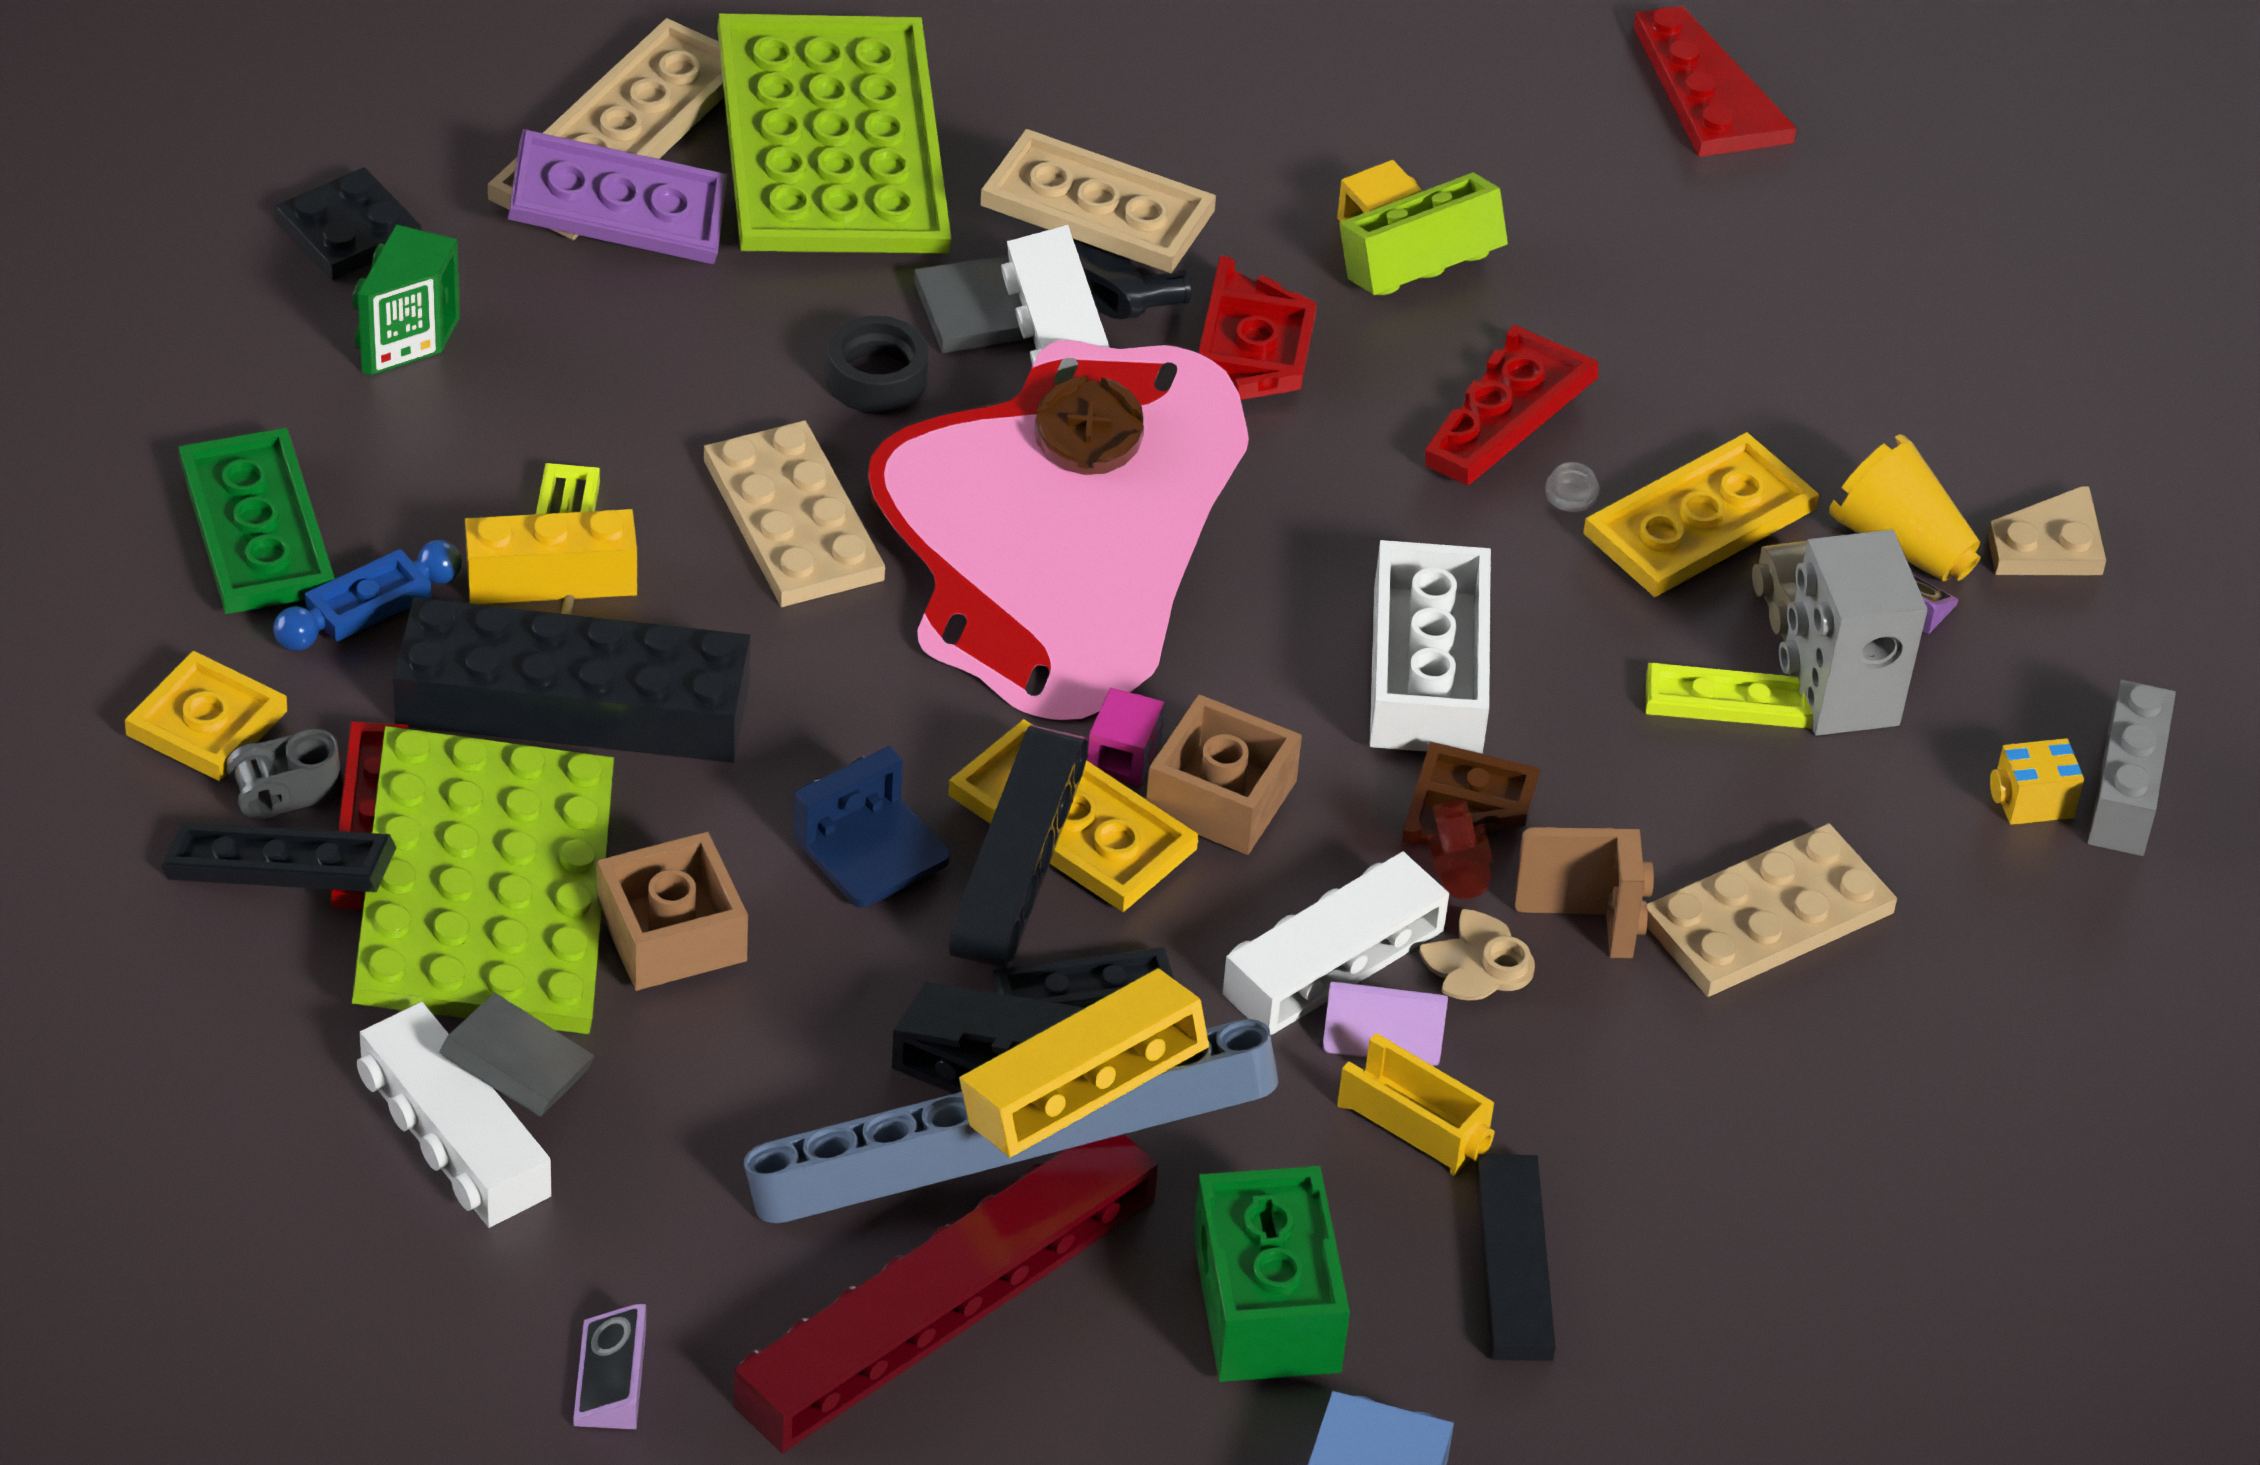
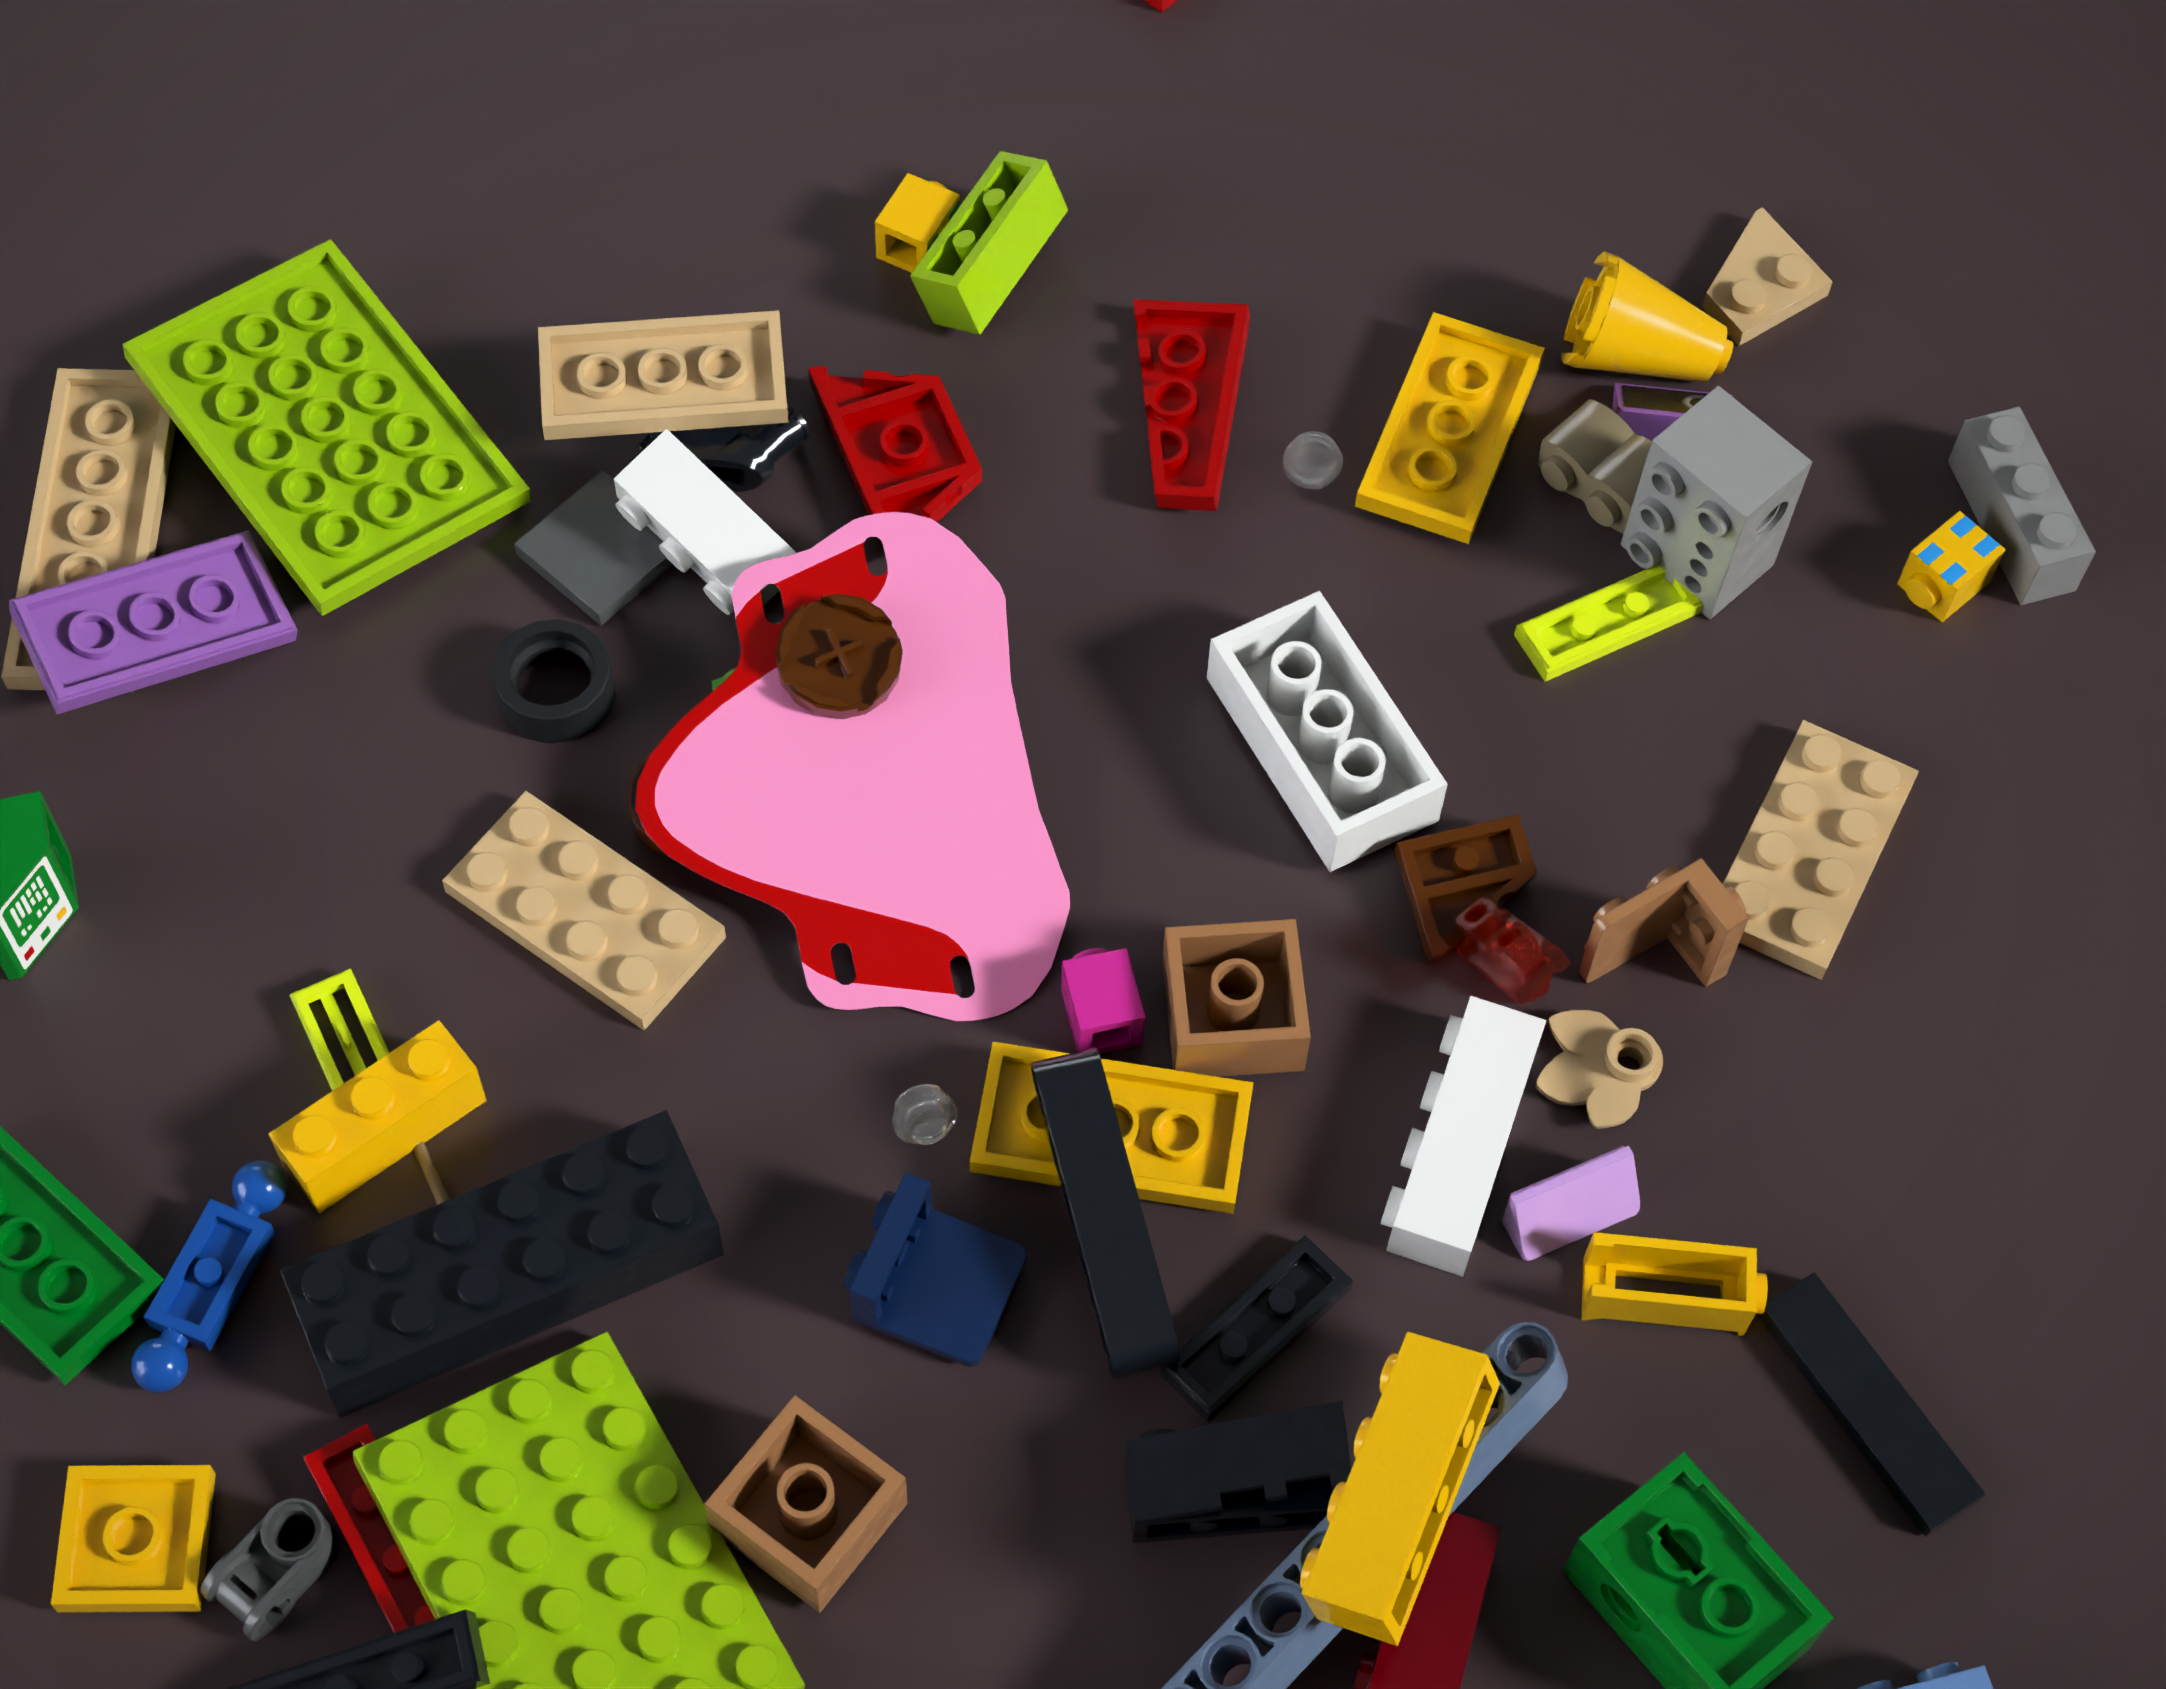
camera: 30 degrees left, 15 degrees up
none -> clear plate [892,1084,959,1145]

